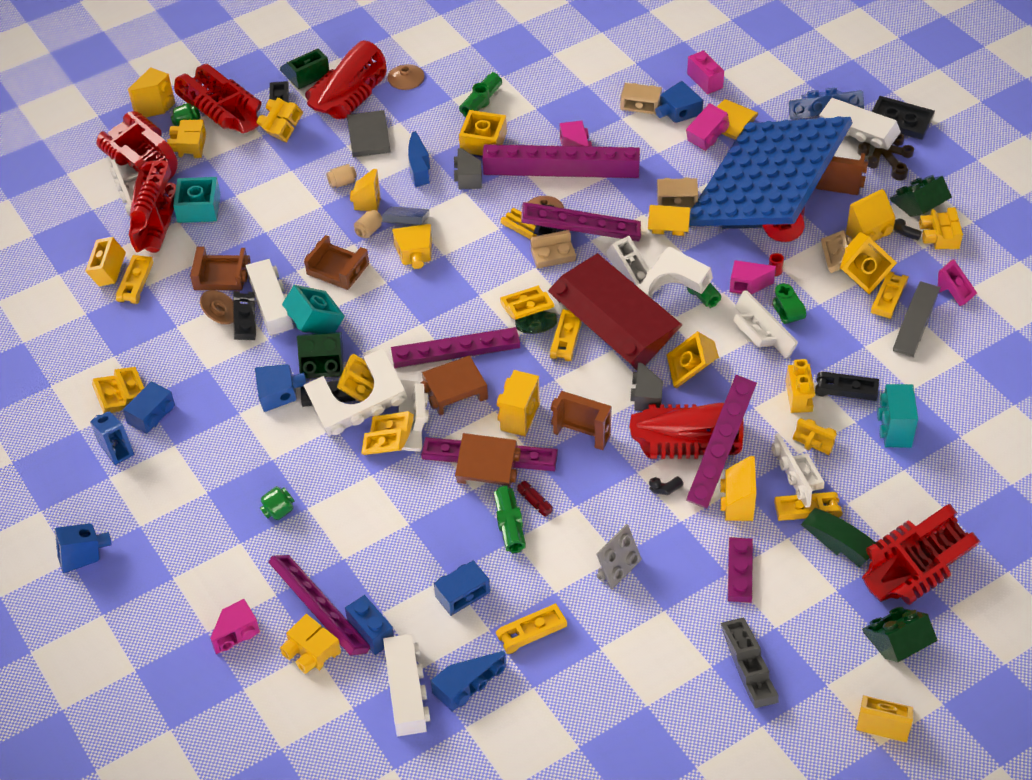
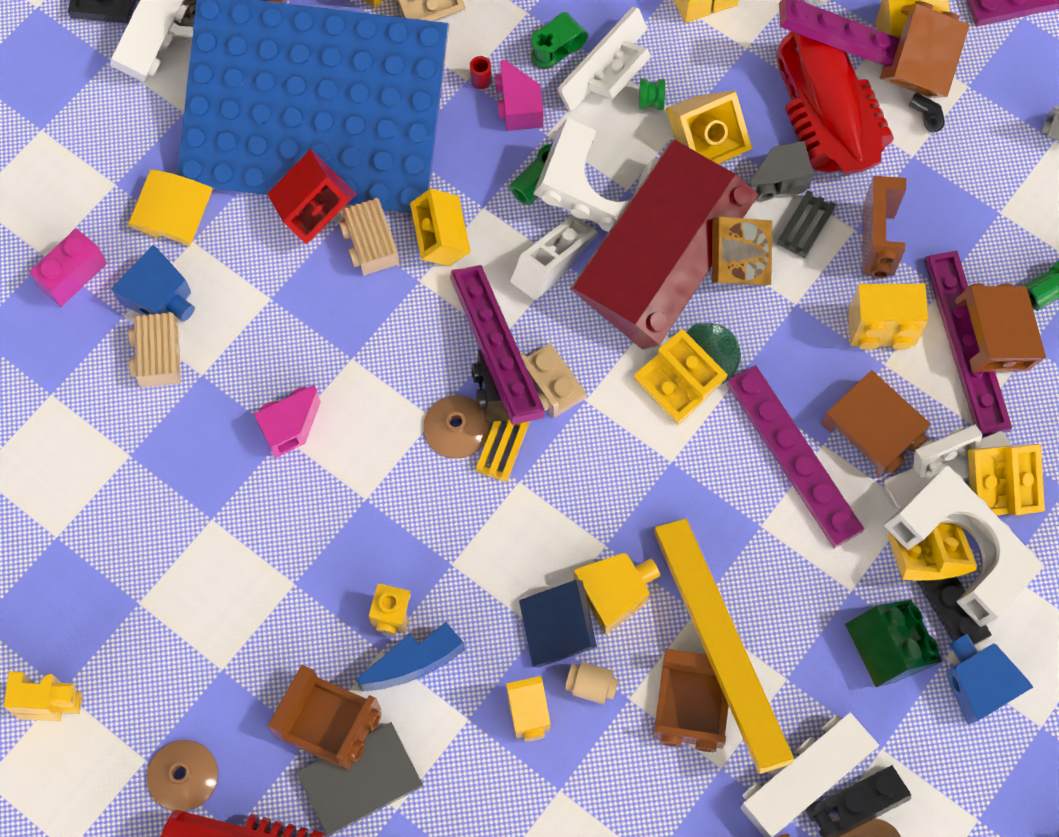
camera: 110 degrees left, 20 degrees up
teal brick [282,285,345,334] -> none
tan brick [326,164,357,188] -> none
dark grey slope [454,148,482,189] -> none
green piece [459,72,502,117] -> none
yellow brick [459,110,507,156] -> none
magenta brick [482,144,640,178] -> none
dark red axle [517,481,553,517] -> none
yellow plate [550,309,582,361] -> none
dark pink brick [686,103,729,151] -> none
blue bracket [789,88,864,120] -> none
none -> yellow hips [4,671,82,721]
none -> red slope [267,149,357,245]
none -> dark orange panel [268,665,382,771]
none -> yellow bracket [368,584,411,636]
none -> green wheel [639,78,665,110]
none -> yellow tile [654,518,794,774]
none -> pearl gold tile [712,217,772,286]
none -> pearl dark grey tile [777,190,836,259]
none -> panel [879,1,970,98]

